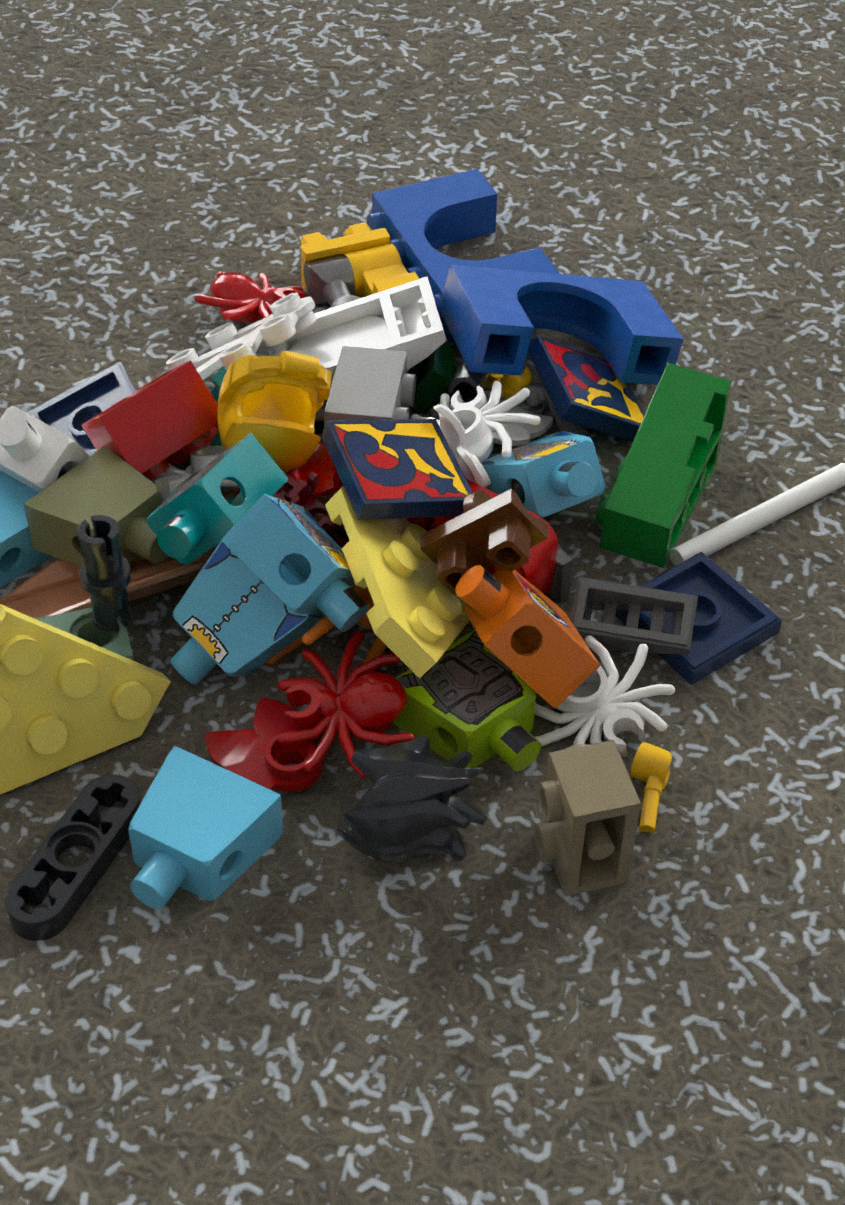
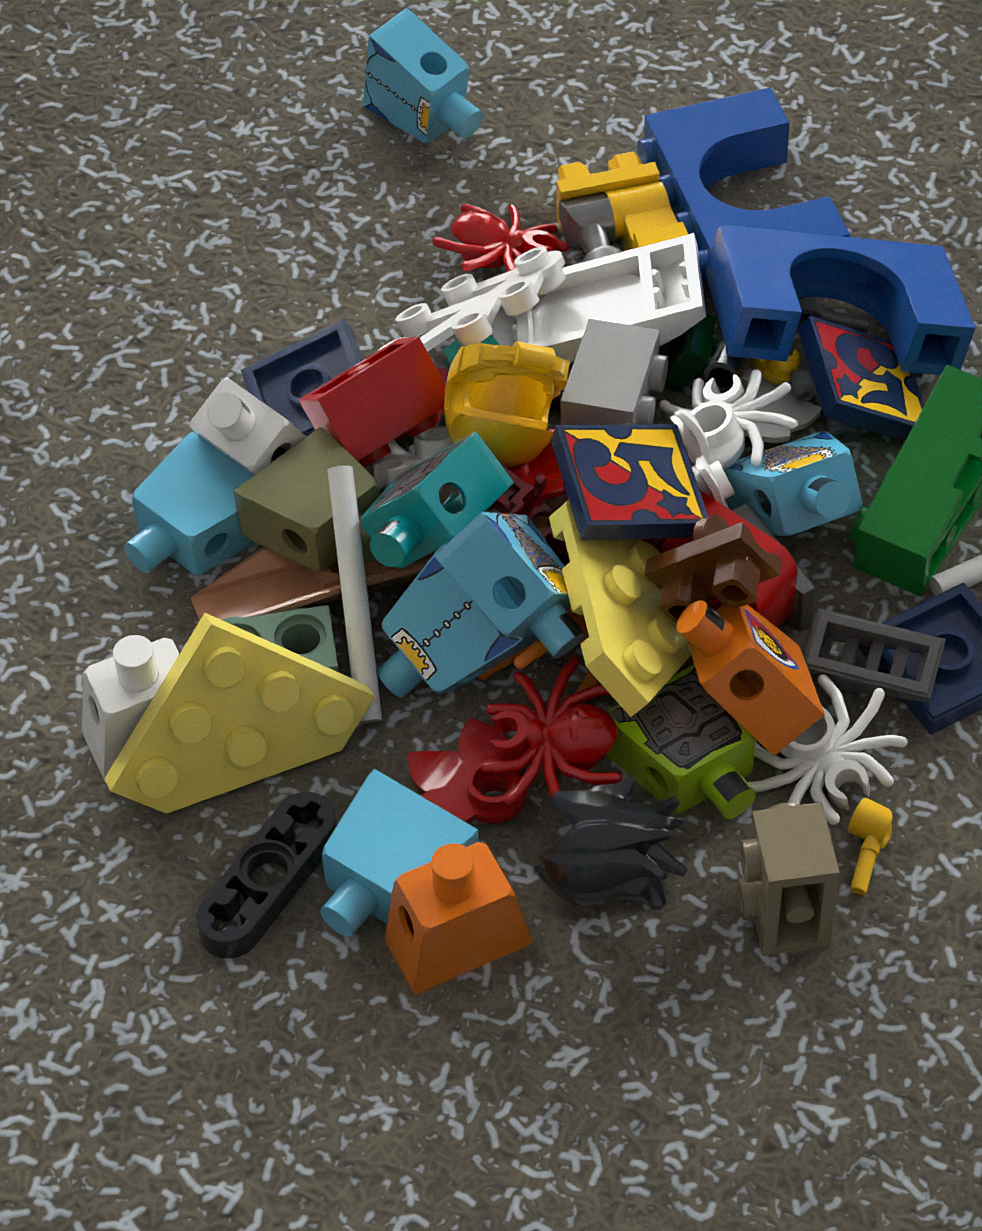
camera: 10 degrees right, 5 degrees up
black pin [77,515,132,632] -> none
none -> white bar [327,466,382,724]
none -> medium azure torso [363,8,483,143]
none -> orange torso [385,842,533,995]

